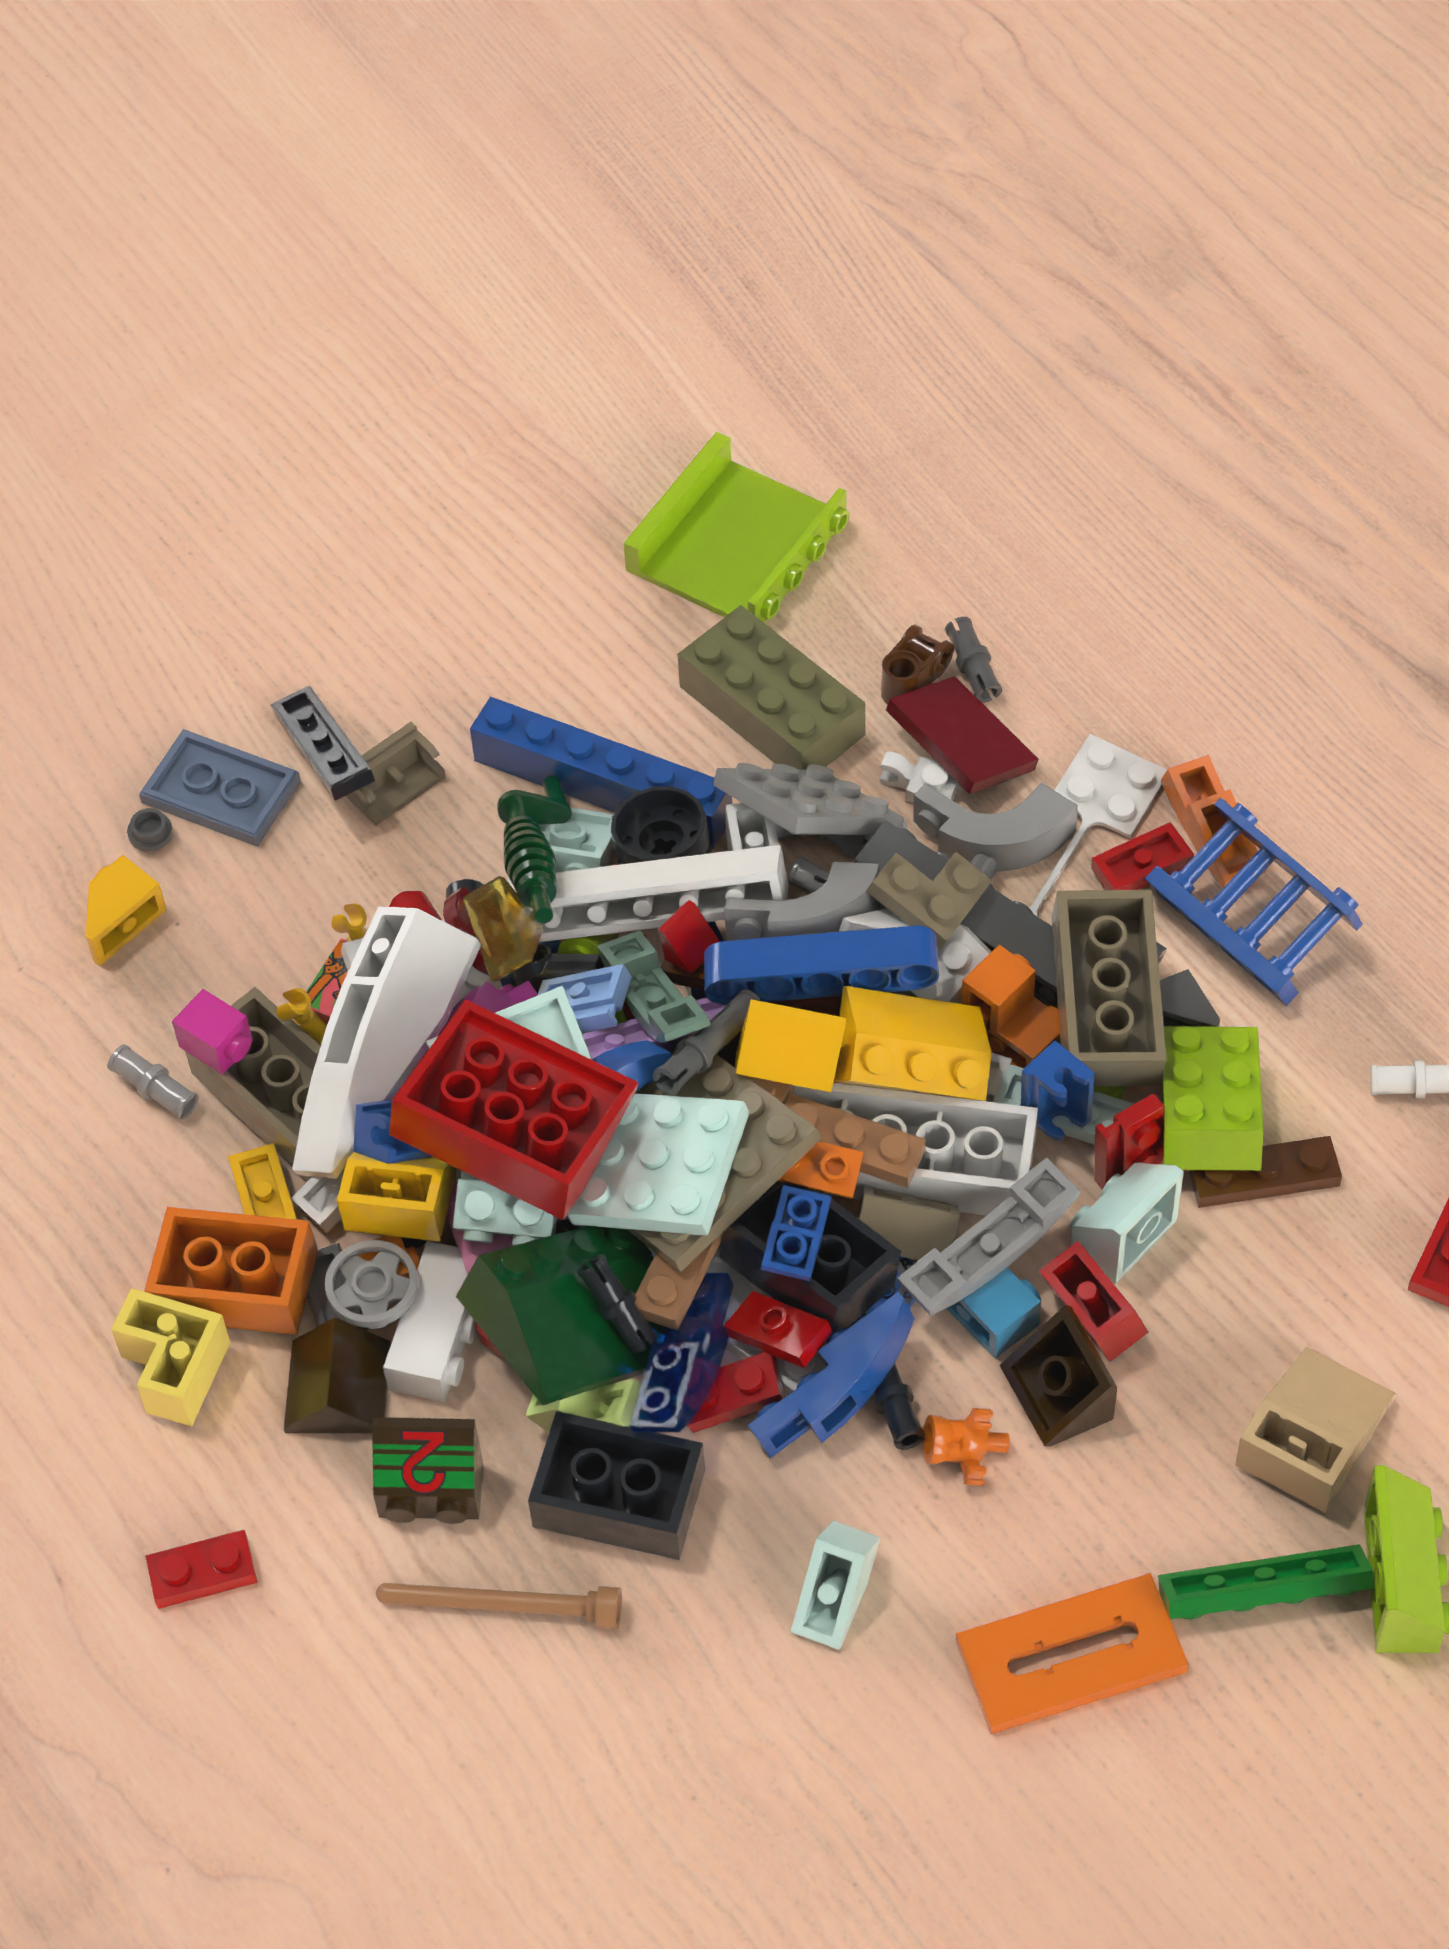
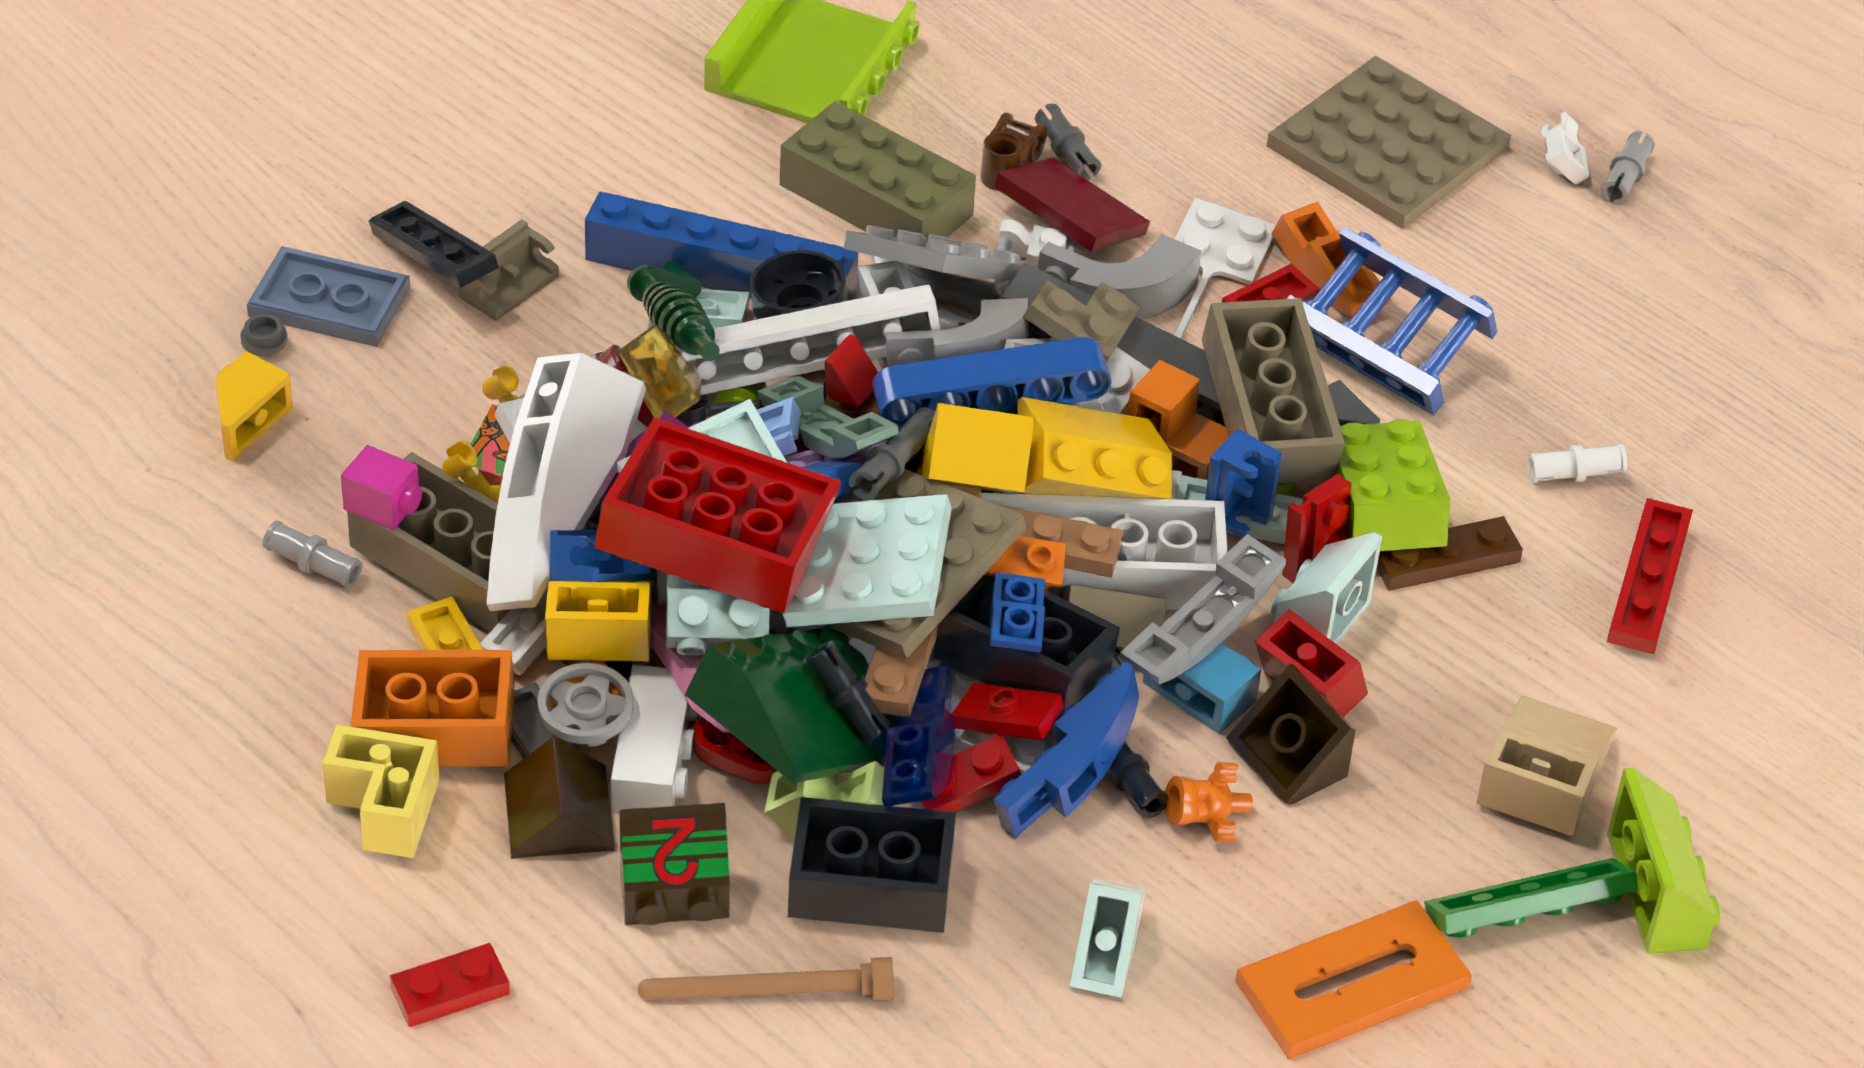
camera: 15 degrees left, 10 degrees down
none -> dark tan plate [1267,56,1511,229]

